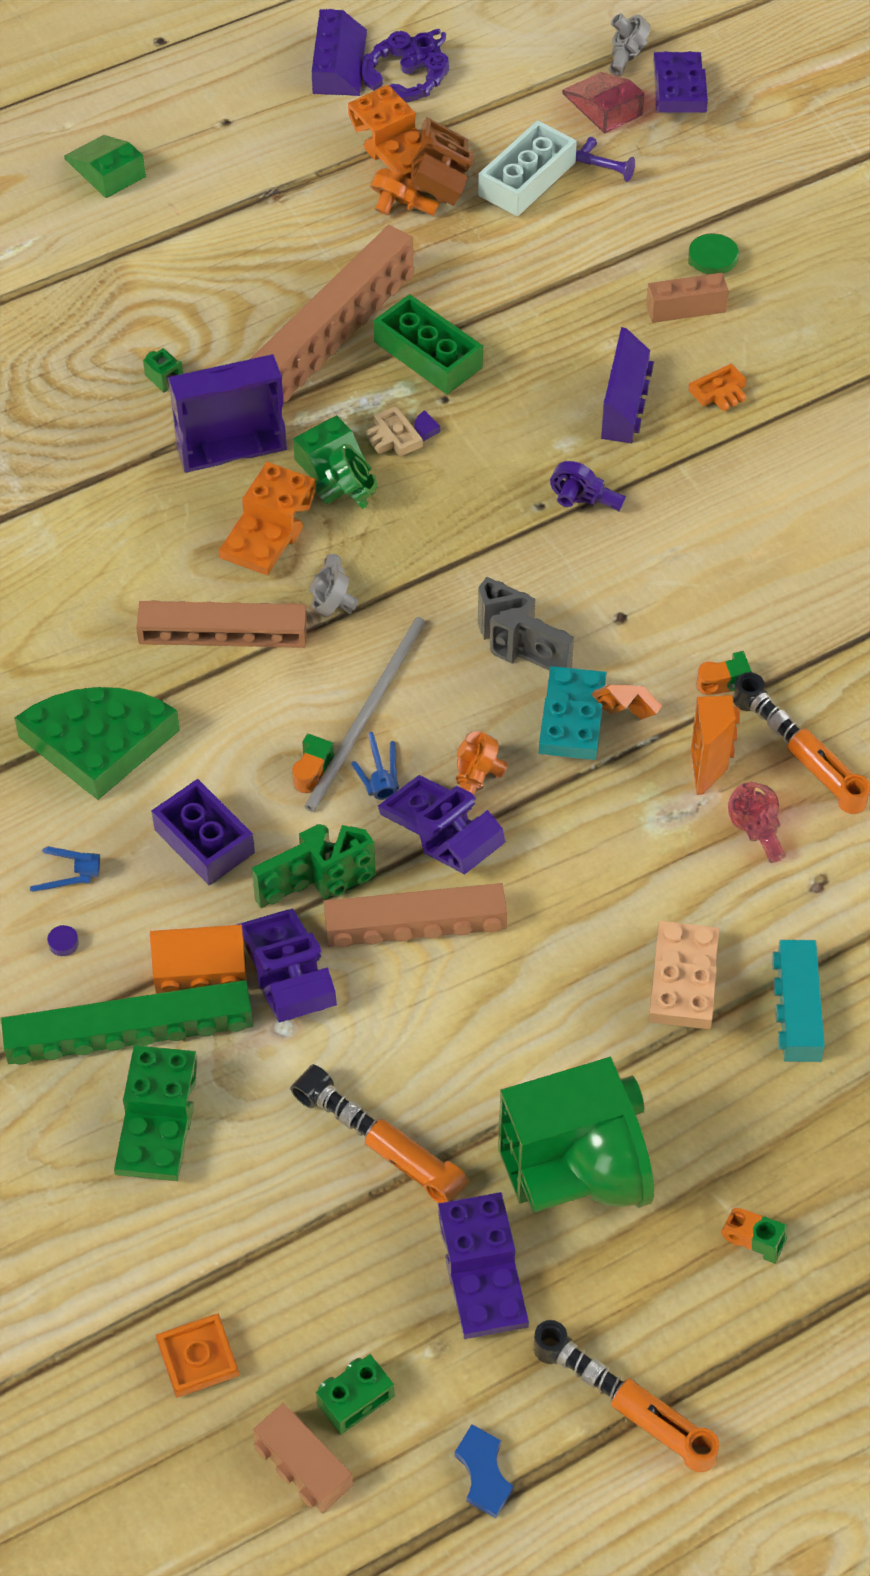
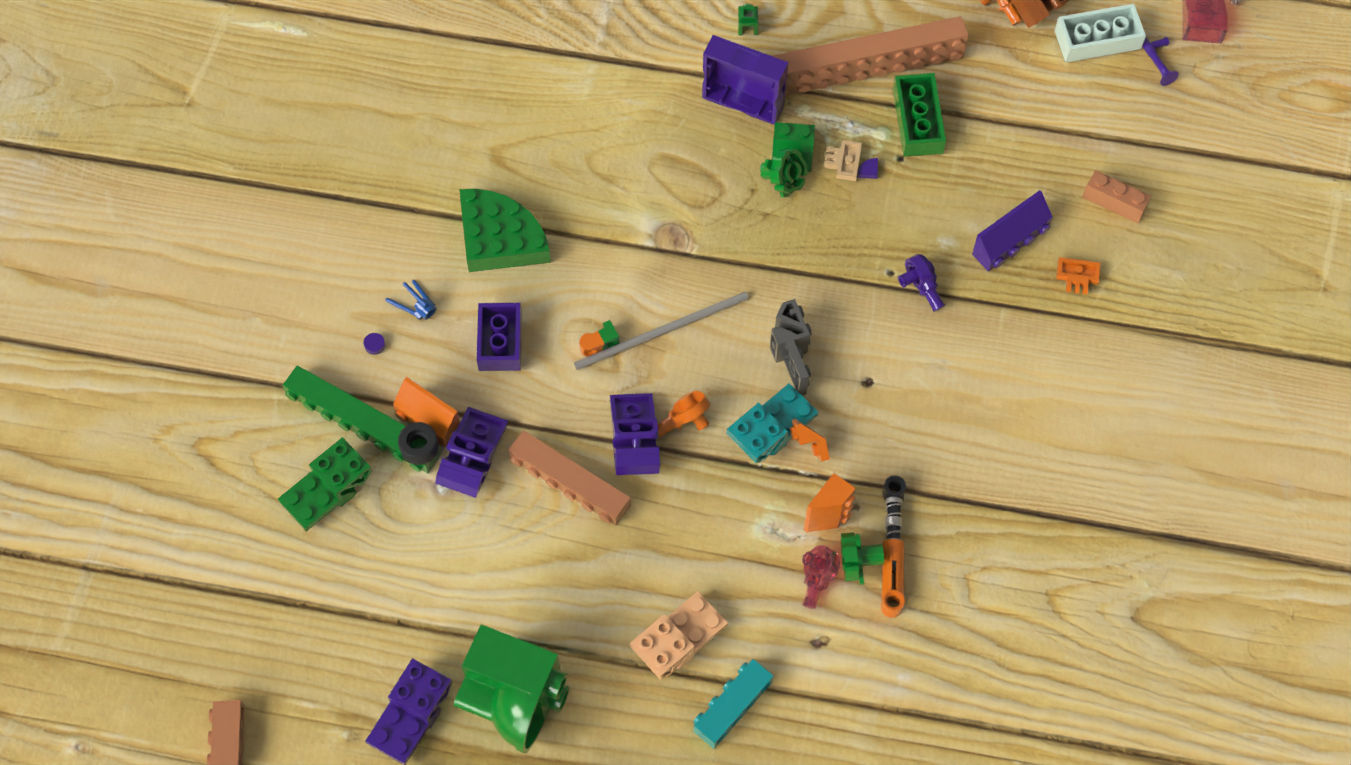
camera: 40 degrees right, 10 degrees up
nougat brick [136,600,307,648] -> none
orange plate [155,1313,240,1398] -> none
orange piece [218,462,316,576] -> none
green piece [252,824,376,908] -> none
piece [290,1064,469,1203] -> none
light grey pin [309,554,358,617] -> none
green brick [316,1354,395,1435] -> none
blue plant [352,732,399,800] -> none
dark purple piece [653,51,708,113] -> none
green tile [688,233,739,275] -> none
orange leg [696,651,752,695] -> none
none -> black tyre [398,422,439,465]
none -> green piece [840,532,884,586]

